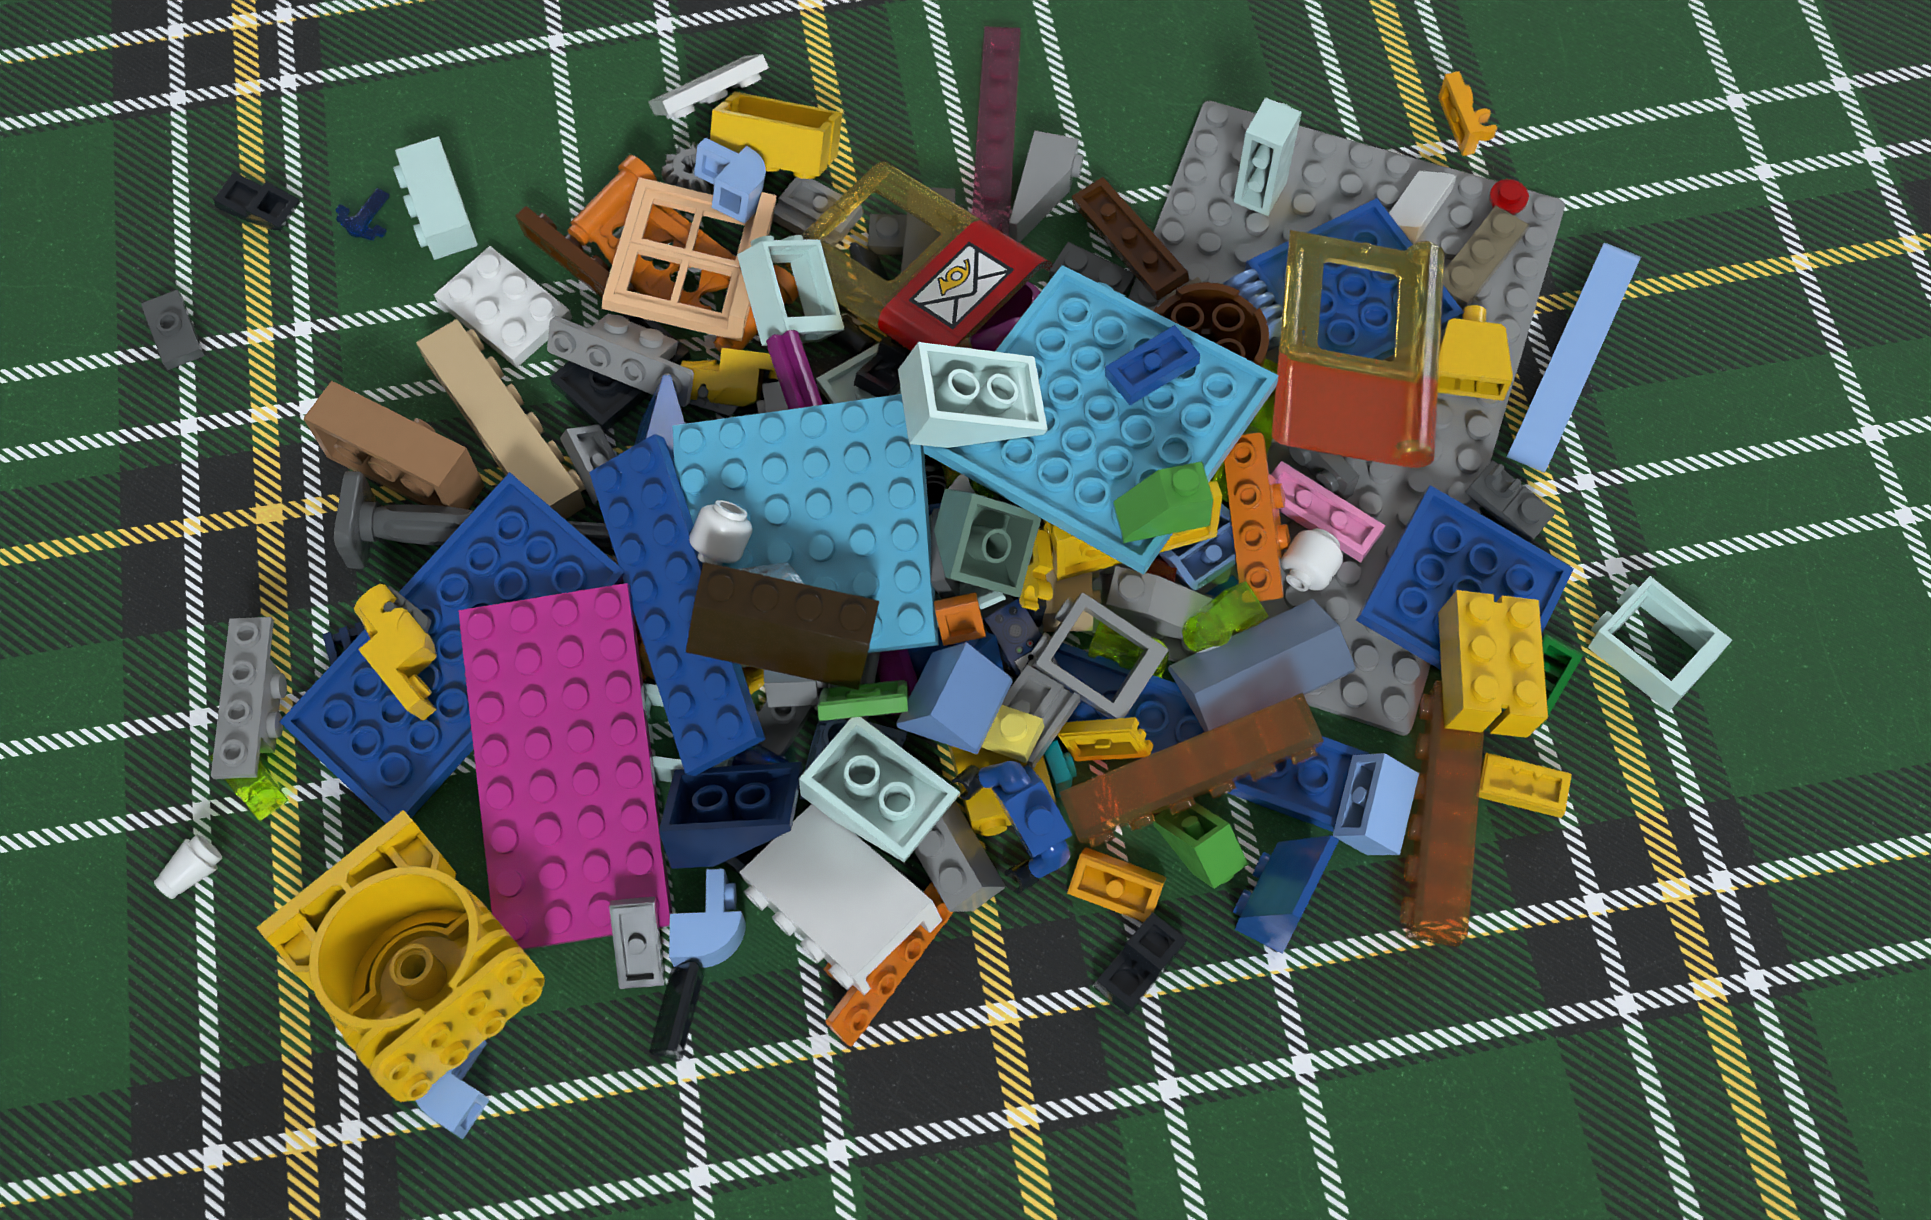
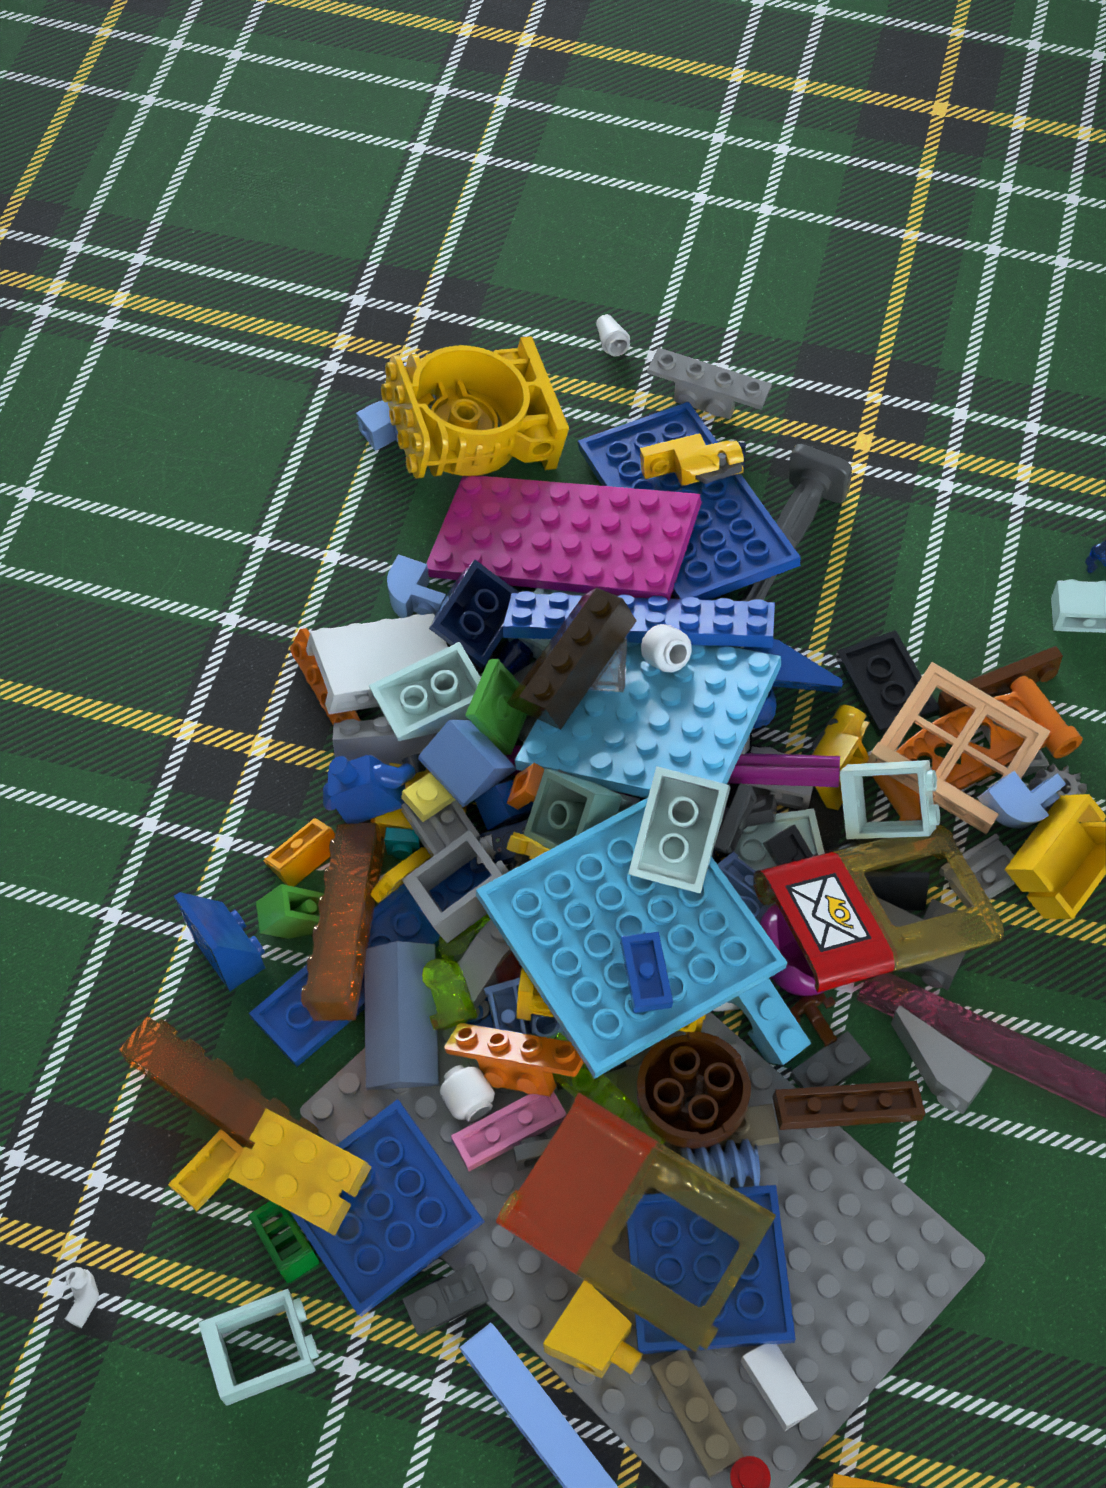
camera: 115 degrees right, 5 degrees down
dark grey plate [141,289,205,370] -> none
clear neon green leg [208,754,290,821] -> none
medium nougat brick [303,381,485,509] -> none
tan brick [416,319,586,519] -> none
white plate [434,246,572,368] -> none
light grey bracket [547,313,694,407] -> none
dark grey plate [560,424,616,504] -> none
plate [609,896,665,989] -> none
black slope [650,962,704,1061] -> none
black slope [1094,912,1187,1015] -> none
bright green slope [1113,461,1213,543] -> none
light aqua brick [1234,97,1302,216] -> none
light blue brick [1333,753,1419,855] -> none
none -> white arm [65,1267,99,1328]

